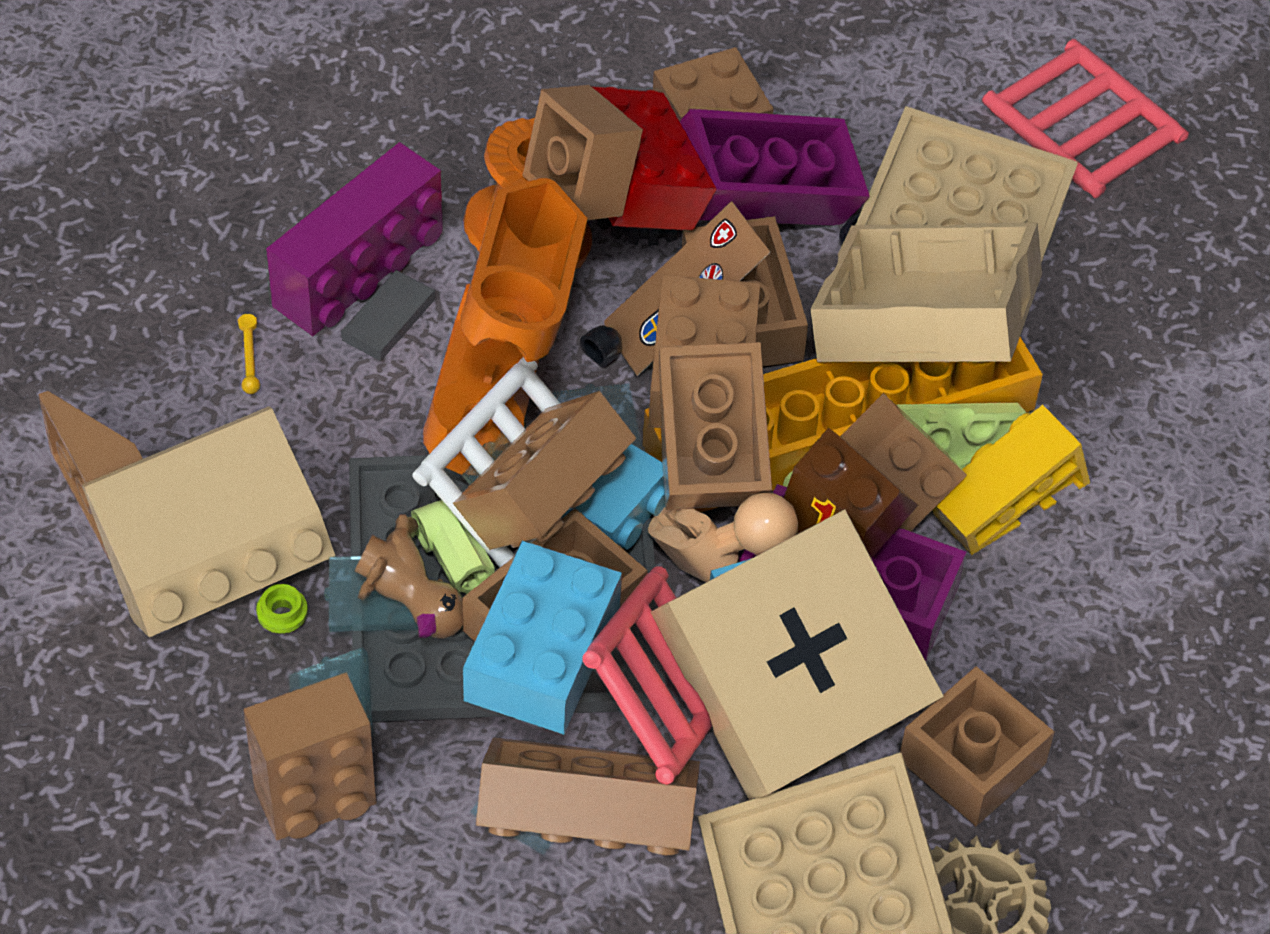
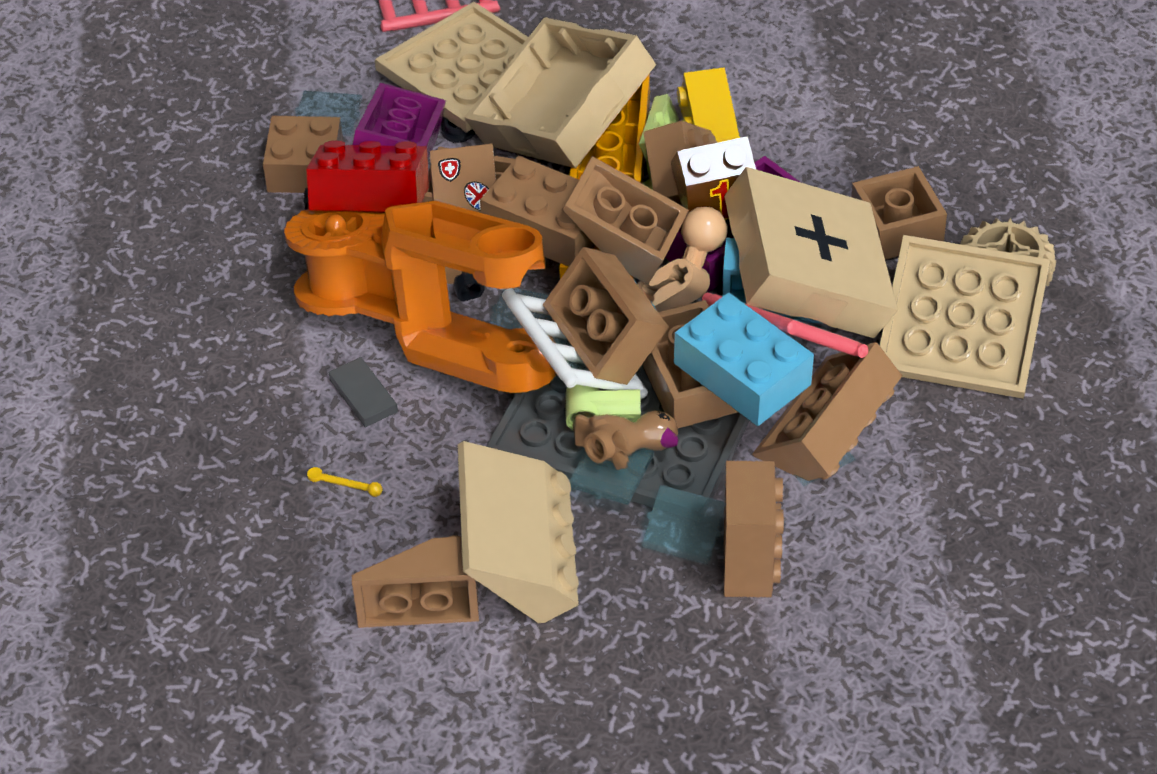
camera: 60 degrees left, 5 degrees down
lime plate [256,584,308,634] -> none
magenta brick [266,142,443,336] -> none
medium nougat brick [523,85,643,220] -> none
none -> clear light blue piece [295,91,362,136]

